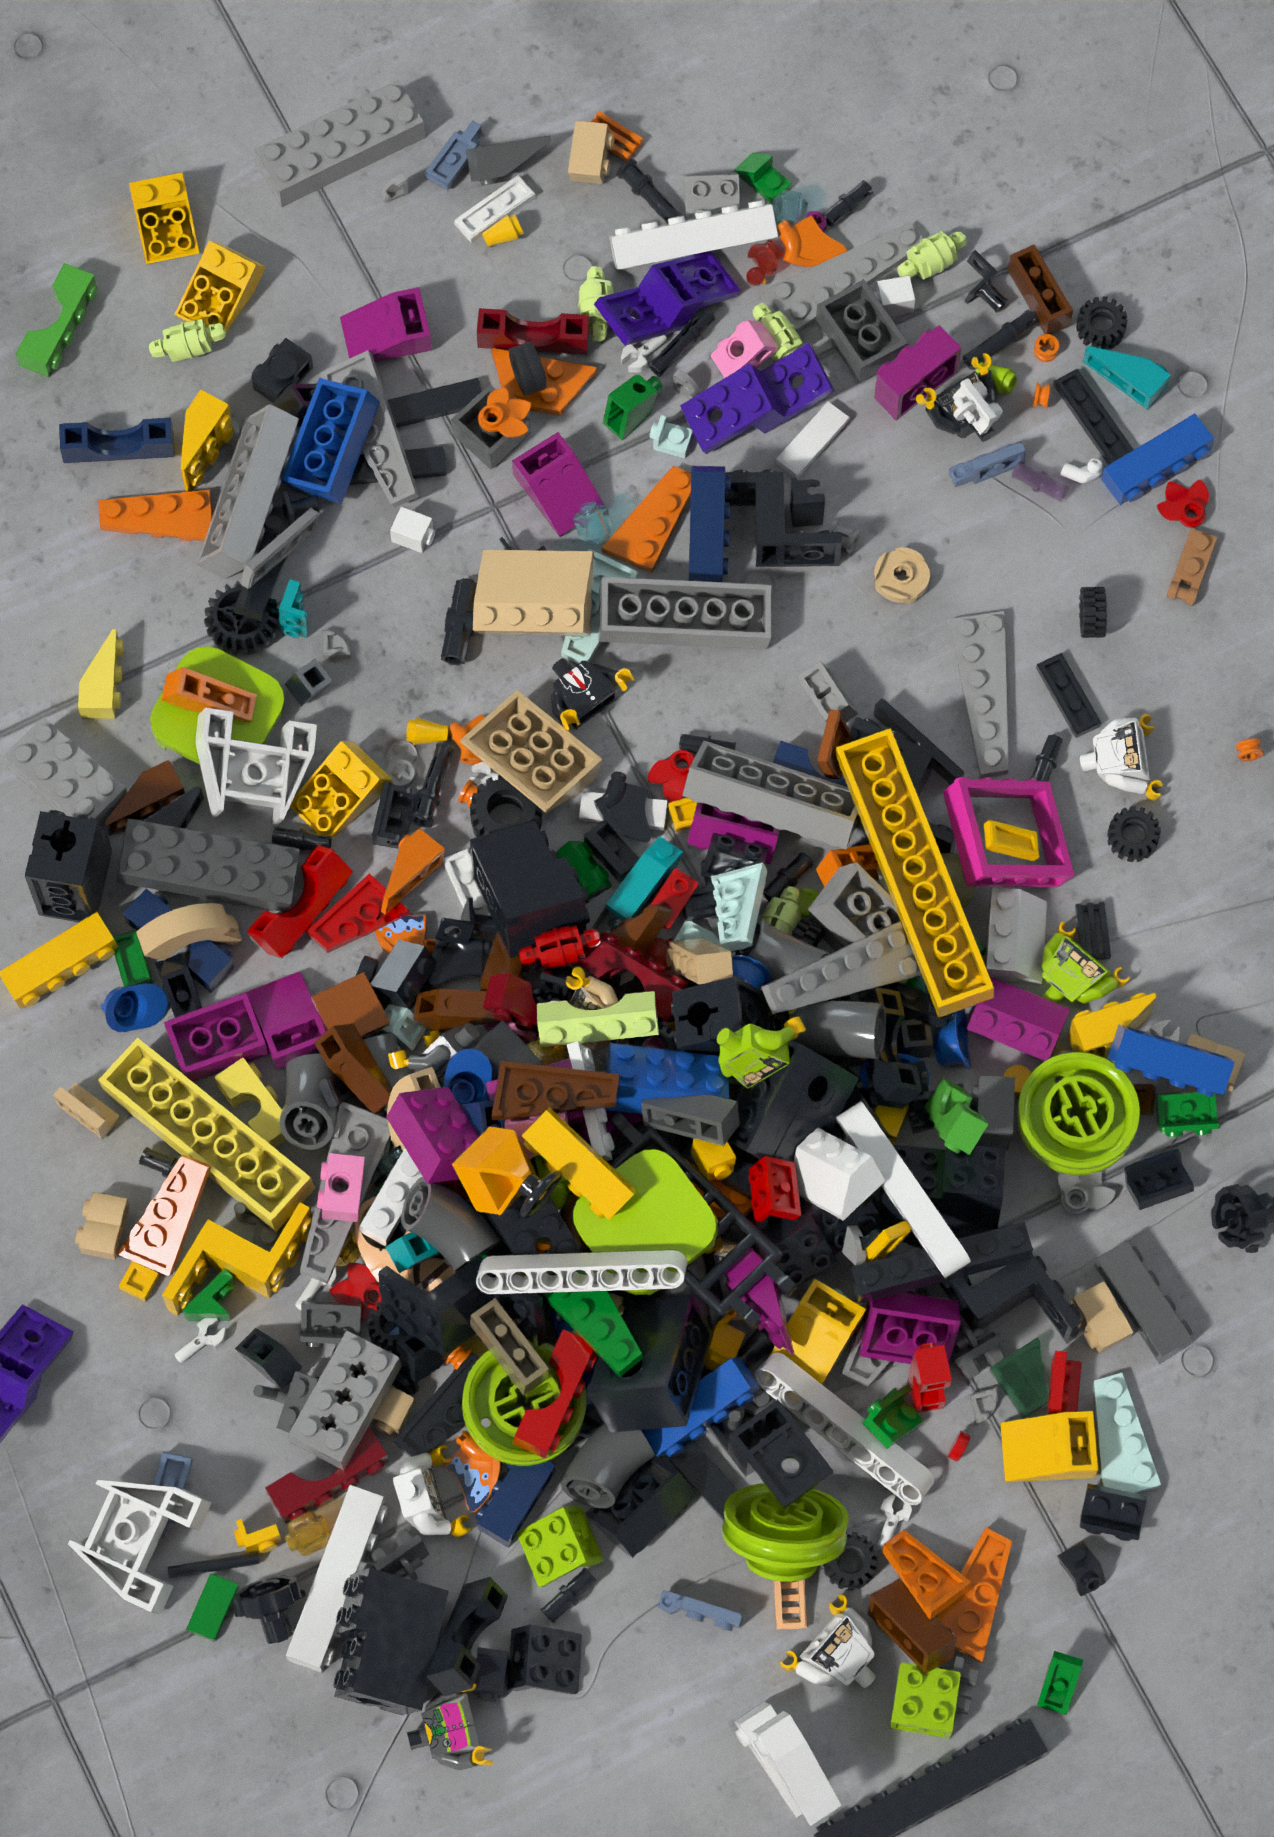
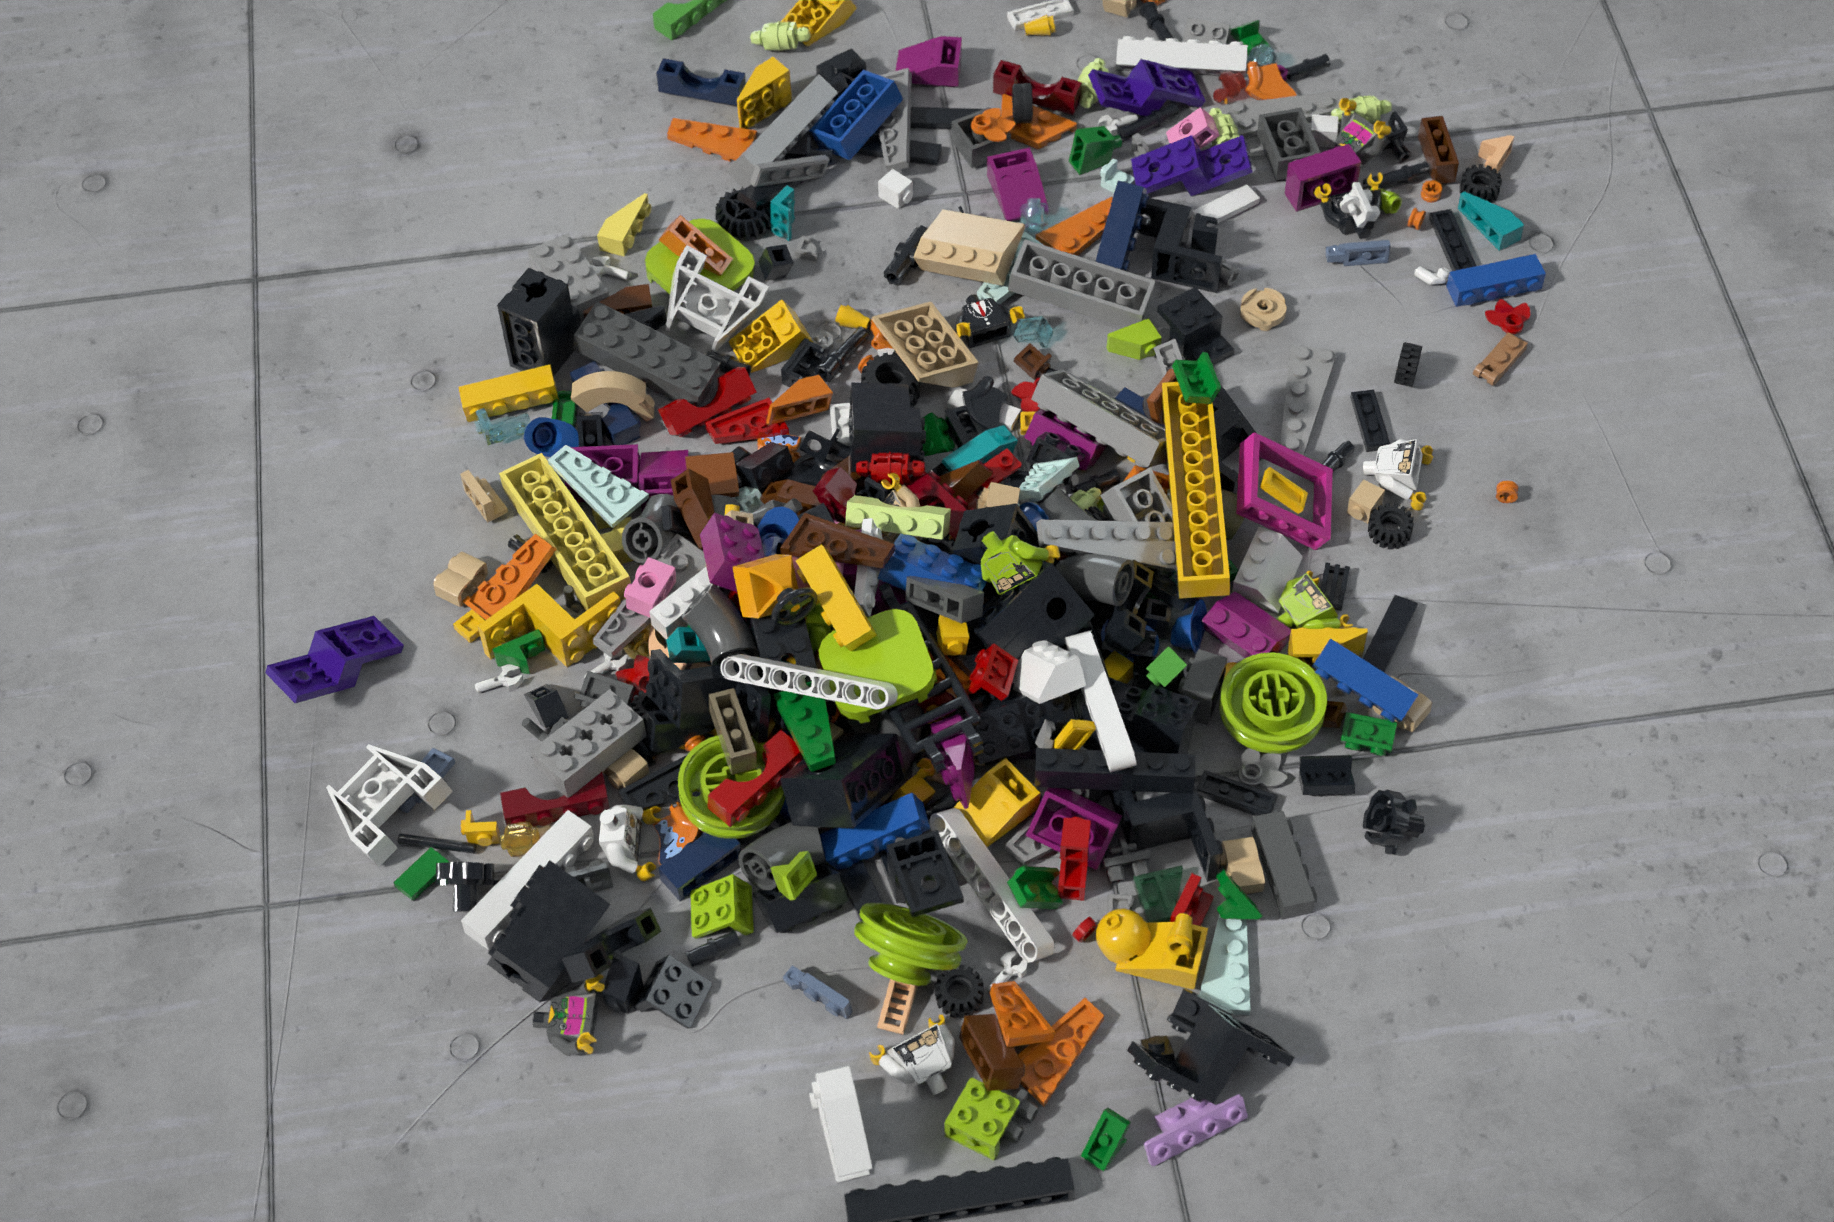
camera: 20 degrees right, 15 degrees down
clear purple pin [1012,461,1069,503] -> none
none -> clear light blue bracket [474,408,531,446]
none -> light aqua wing [548,445,649,528]
none -> white bar [590,256,630,280]
none -> lime slope [771,851,817,900]
none -> clear light blue bracket [1013,316,1053,348]
none -> reddish brown bracket [1013,343,1052,380]
none -> yellow cylinder [1096,908,1151,964]
none -> lime slope [1107,318,1162,360]
none -> black bracket [1127,1005,1295,1104]
none -> lavender bracket [1144,1094,1248,1166]
none -> black bracket [1157,287,1234,365]
none -> yellow cone [1166,913,1193,955]
none -> green bracket [1172,352,1221,404]
none -> black tile [1196,770,1278,816]
none -> green slope [1216,870,1262,919]
none -> torso [1335,98,1391,165]
none -> tan brick [1347,479,1385,524]
none -> black tile [1363,595,1418,673]
none -> light nougat slope [1478,135,1515,174]

